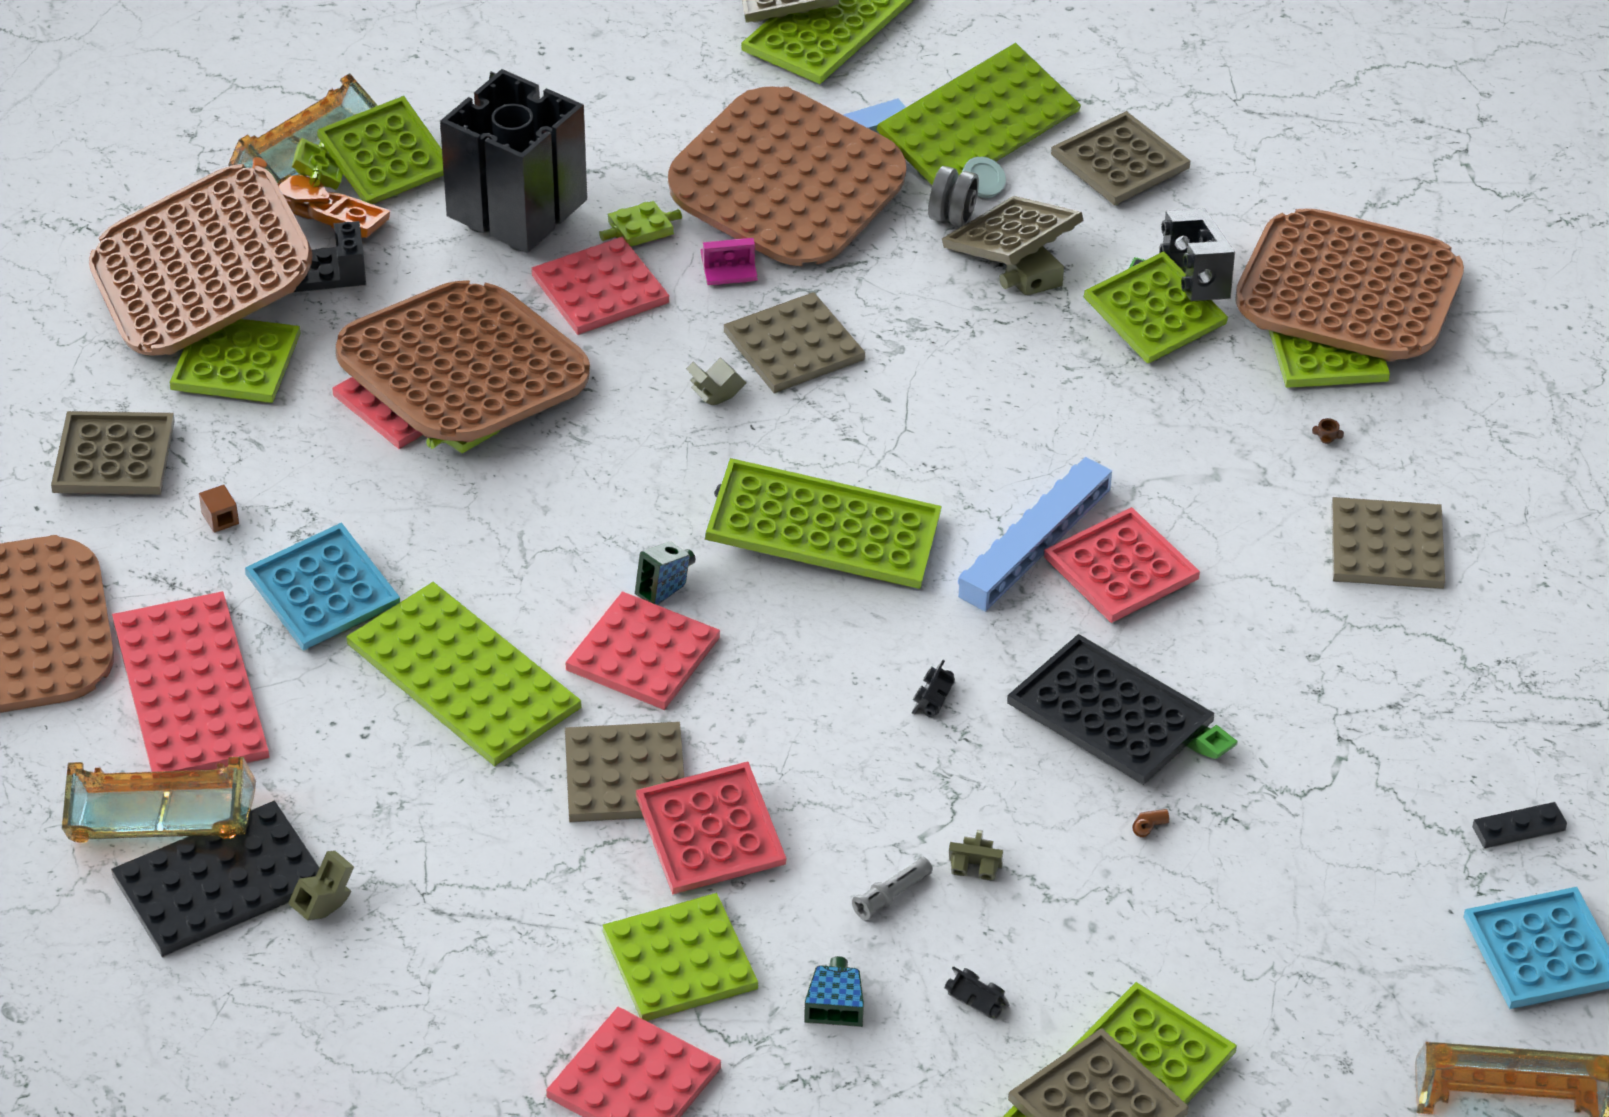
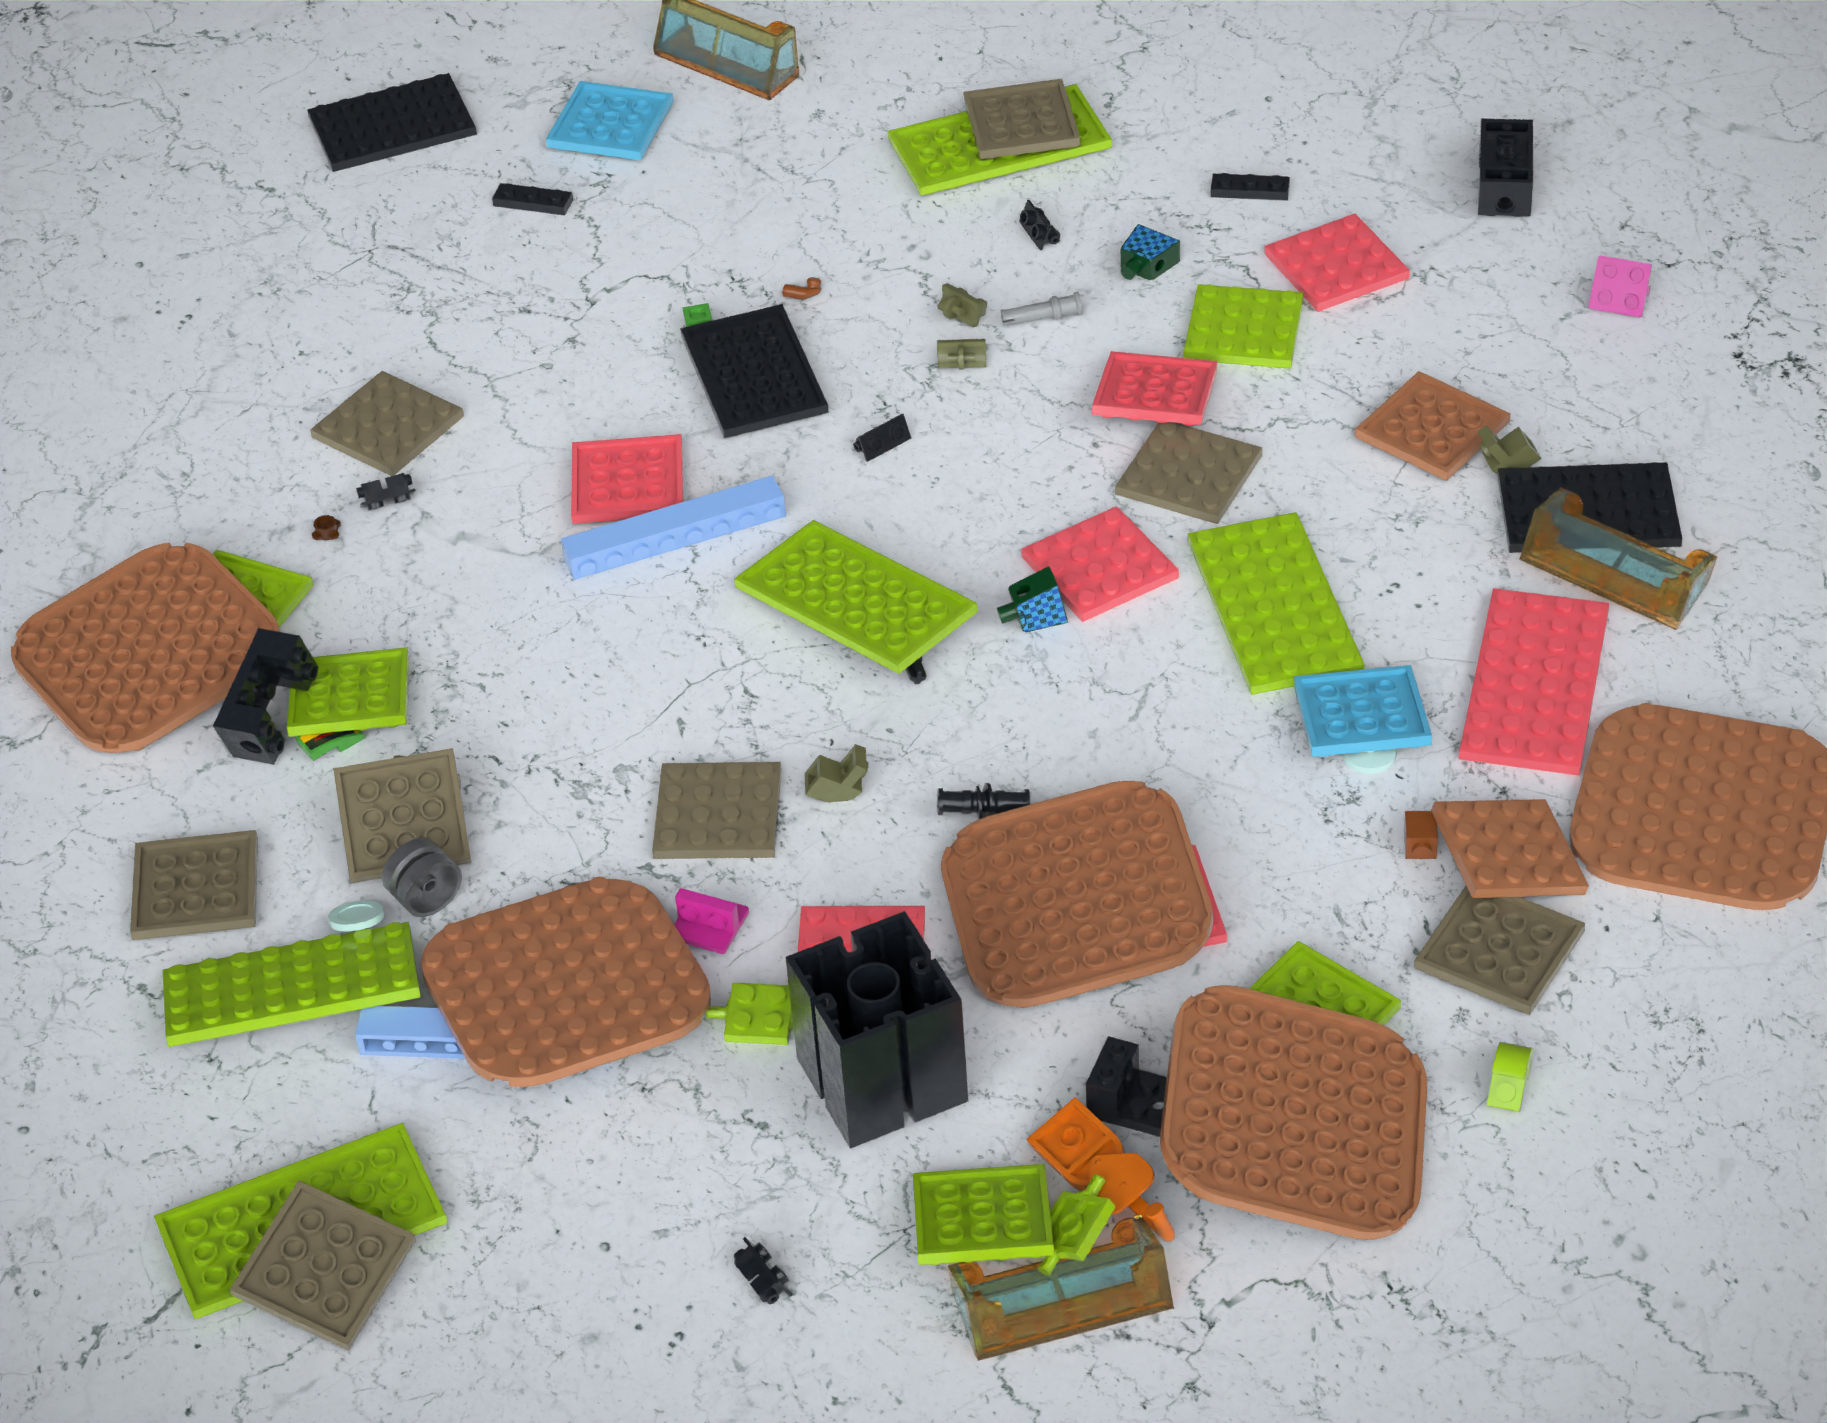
camera: 145 degrees left, 0 degrees up
none -> black hinge [356,473,416,511]
none -> olive hips [937,339,986,370]
none -> black piece [937,783,1030,819]
none -> nougat plate [1355,371,1511,481]
none -> nougat plate [1431,799,1589,898]
none -> lime brick [1487,1042,1534,1112]

